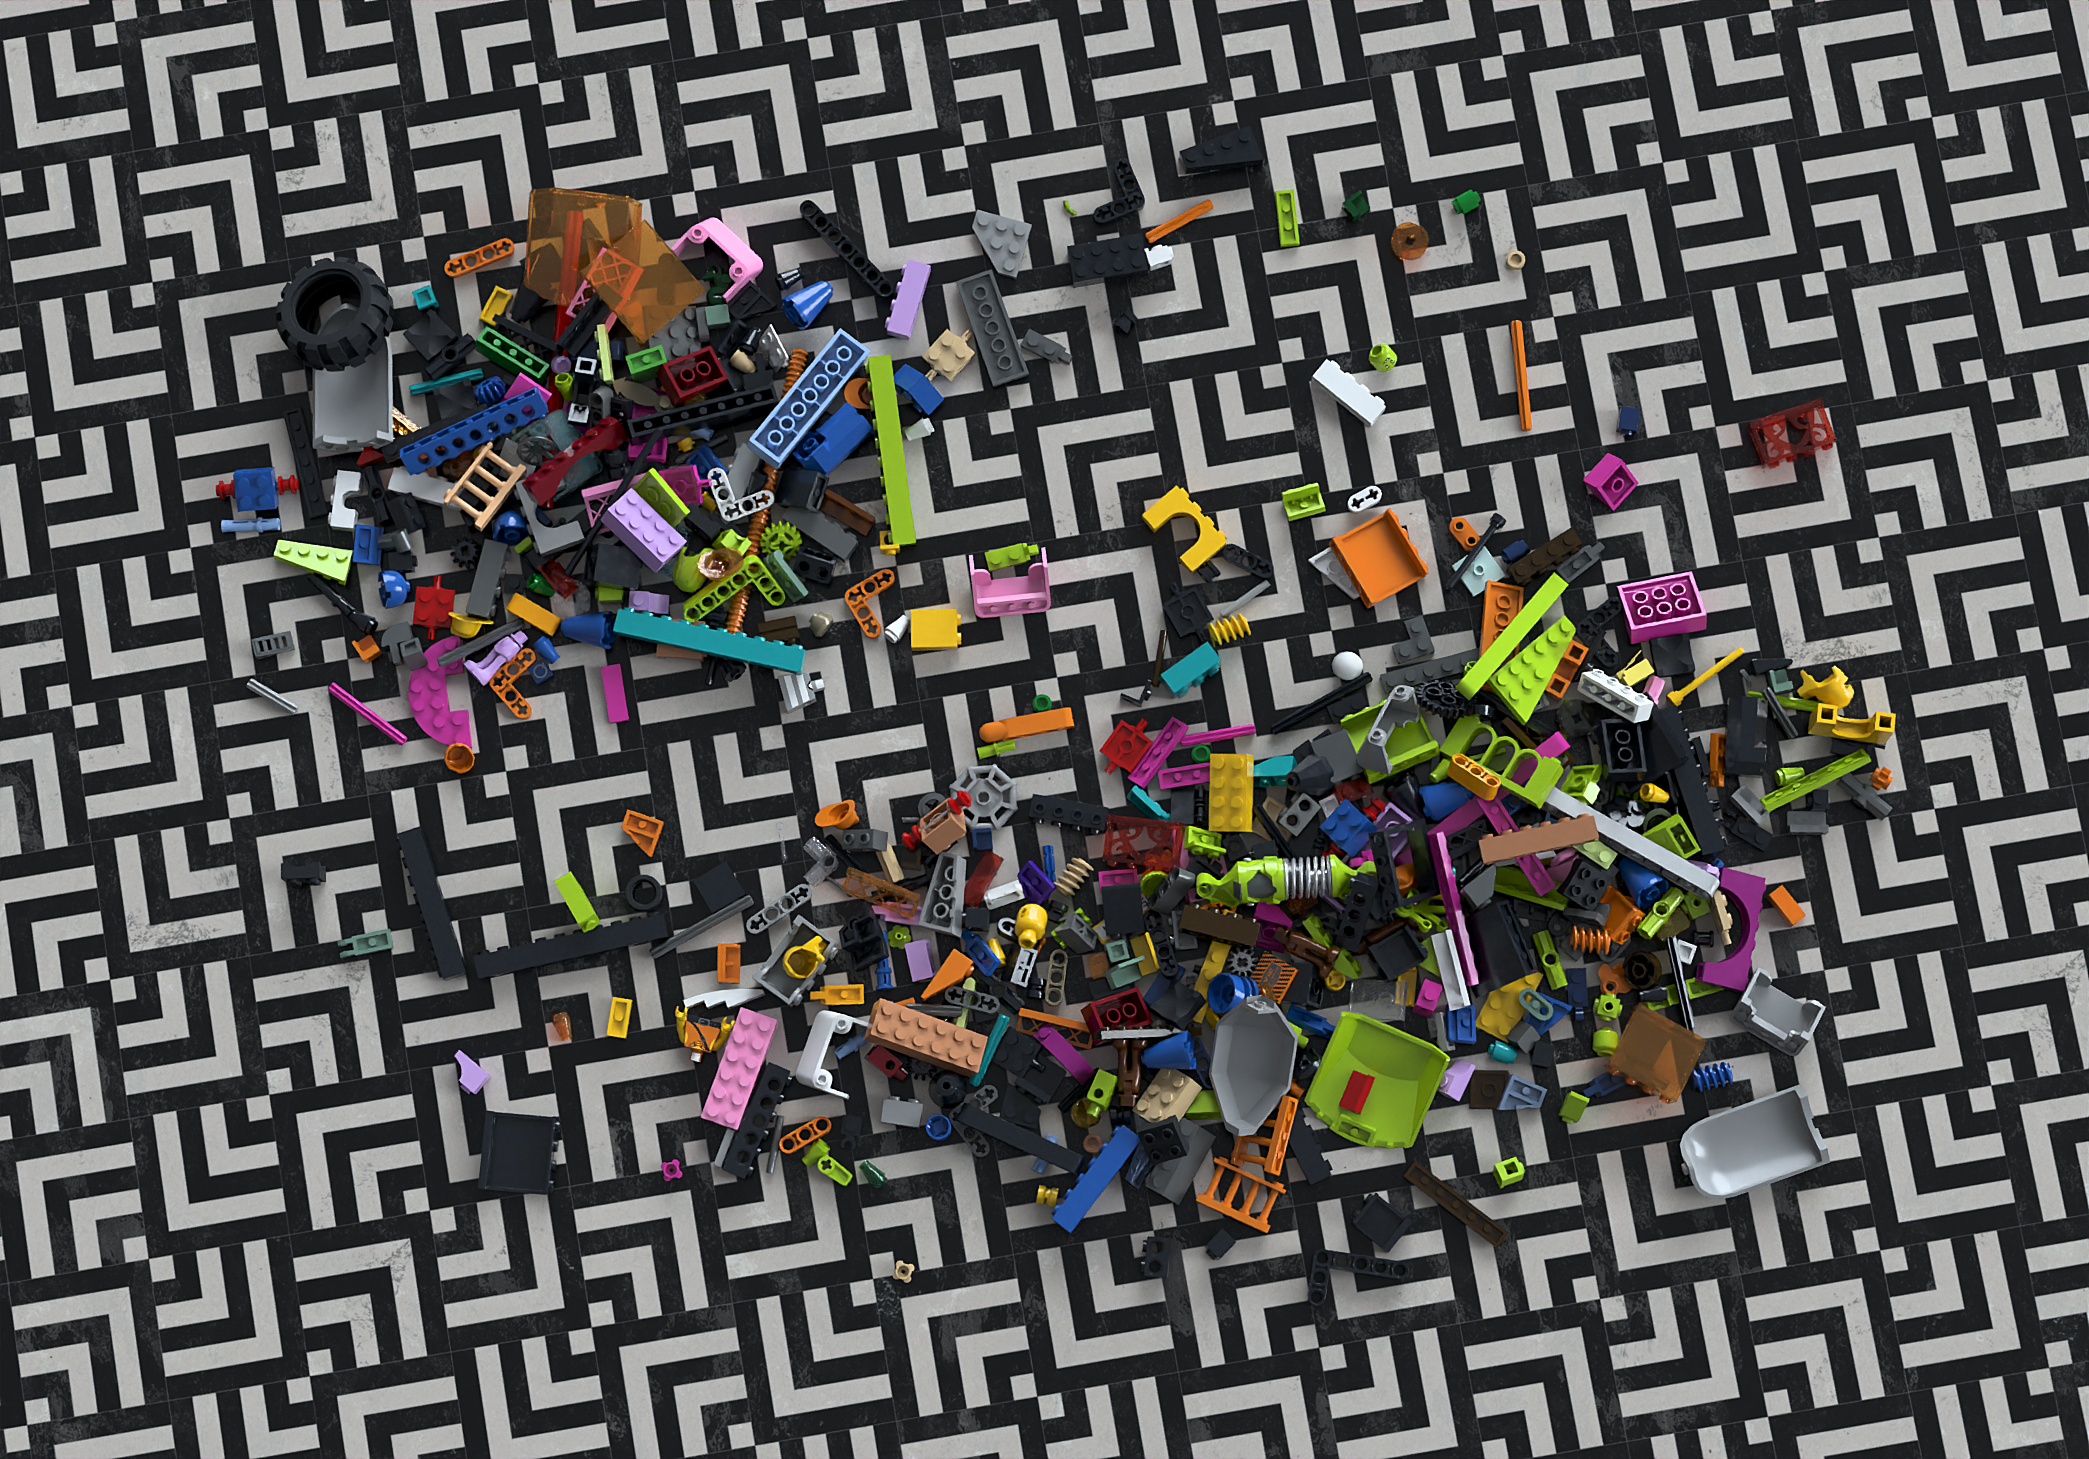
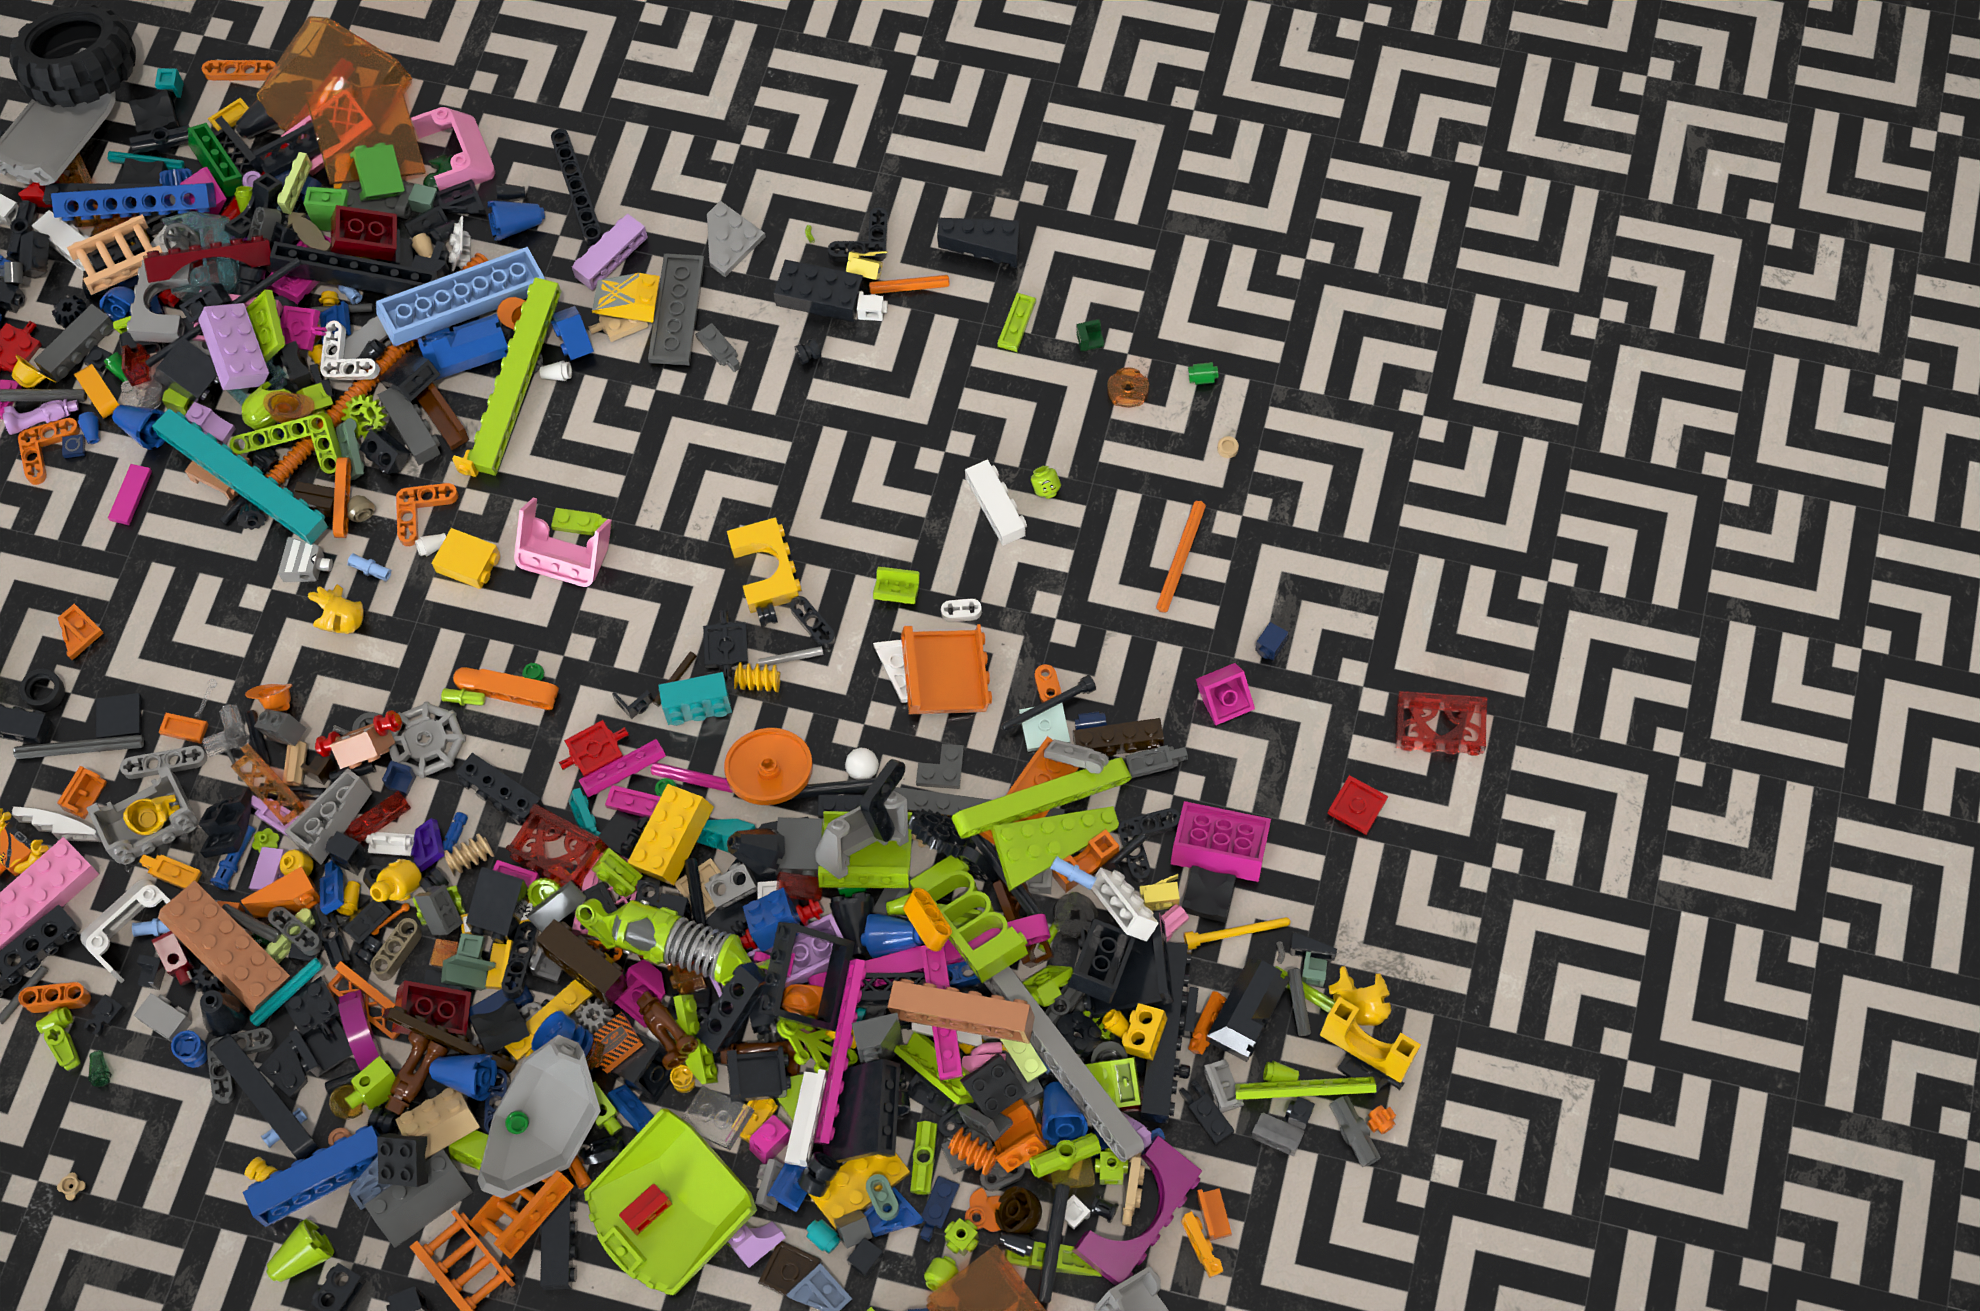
camera: 25 degrees right, 15 degrees down
none -> black panel [137,954,166,990]
none -> orange tile [159,713,209,744]
none -> black brick [180,283,232,324]
none -> lime cone [266,1219,334,1282]
none -> yellow head [280,849,313,876]
none -> yellow piece [308,584,364,634]
none -> orange beam [333,457,351,538]
none -> light blue pin [347,553,392,582]
none -> bright green panel [349,143,405,201]
none -> green plate [505,1111,529,1134]
none -> yellow slope [592,273,660,323]
none -> orange dish [724,728,813,805]
none -> black wheel [797,1152,840,1197]
none -> light yellow piece [846,251,888,280]
none -> black beam [860,759,906,842]
none -> light grey hinge [1044,739,1109,774]
none -> light blue pin [1050,856,1097,890]
none -> yellow brick [1122,1003,1167,1061]
none -> light orange hinge [1181,1211,1223,1278]
none -> red plate [1327,775,1388,835]

